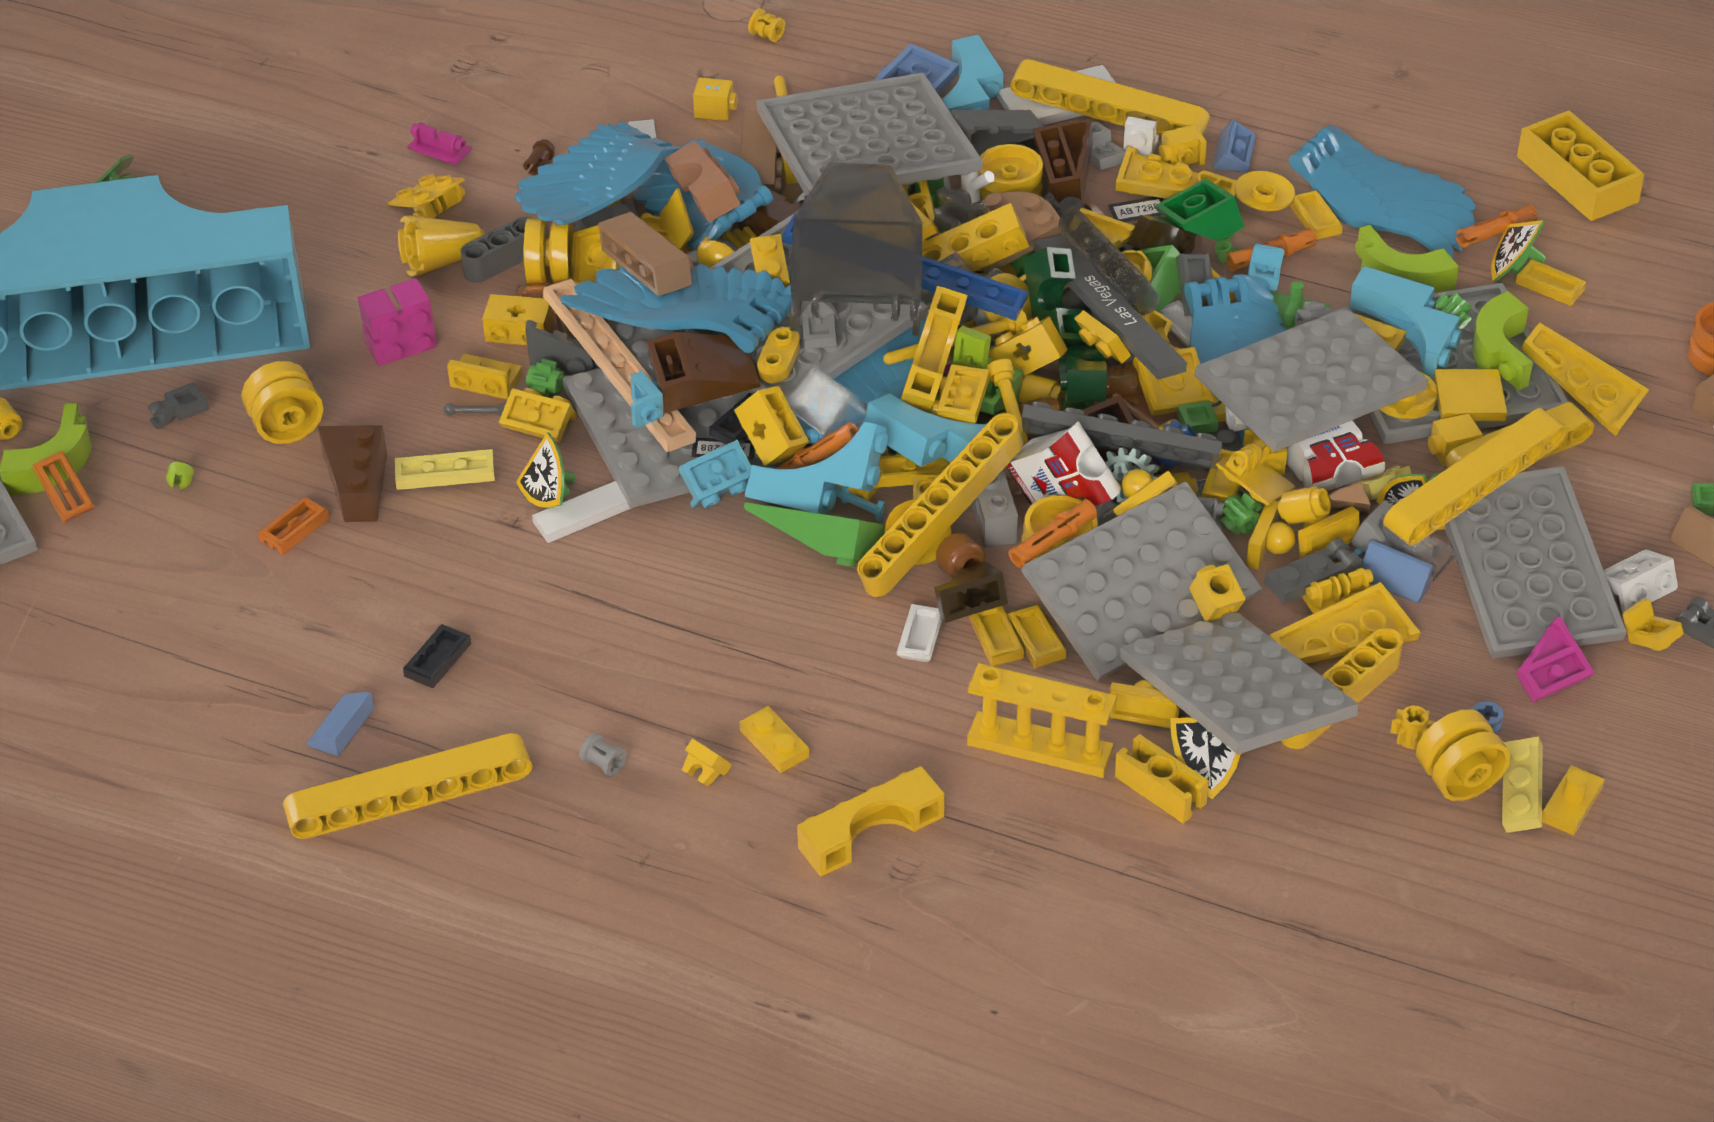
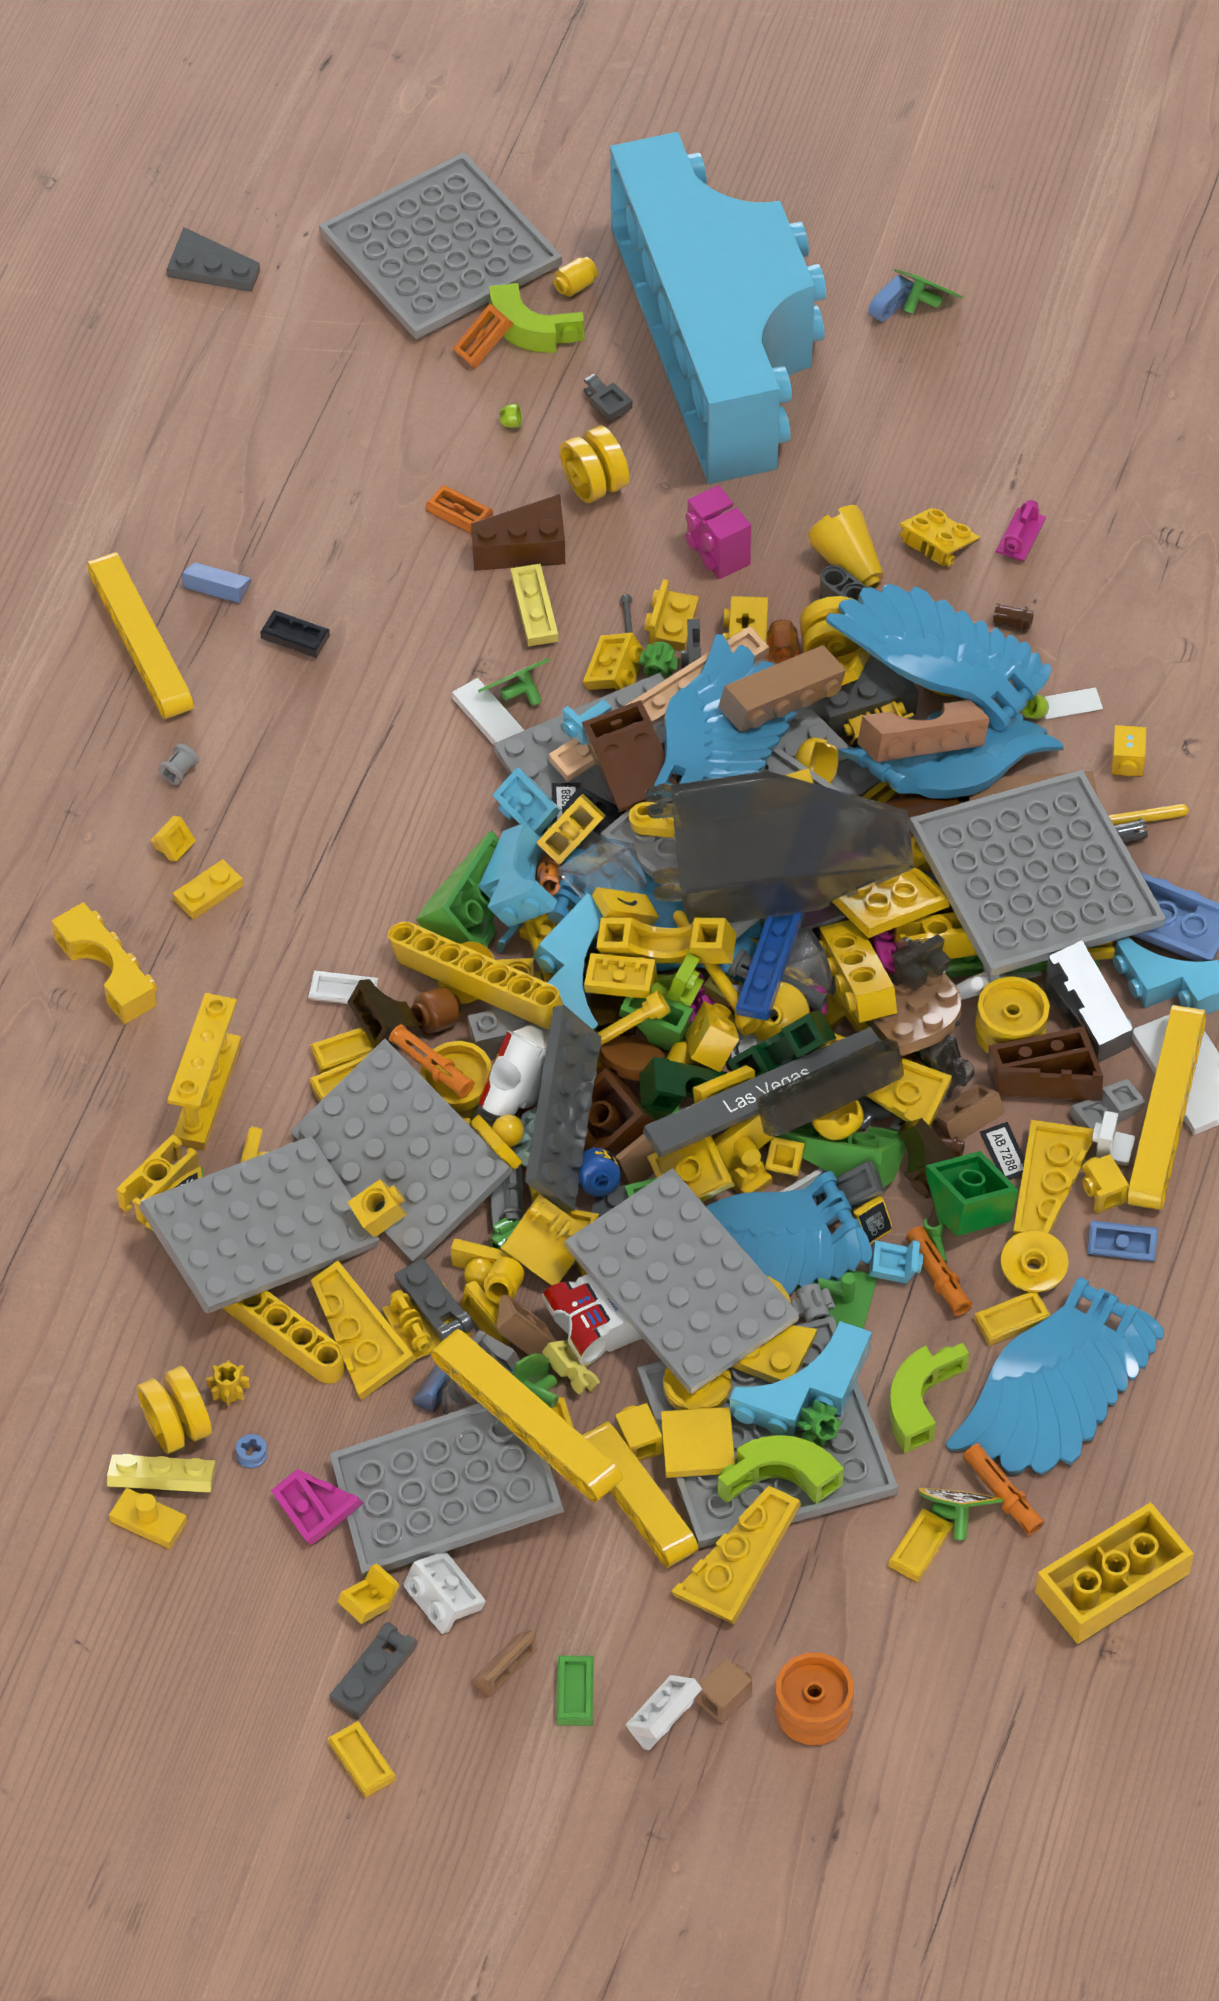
camera: 85 degrees right, 10 degrees up
none -> yellow tile [591,887,659,925]

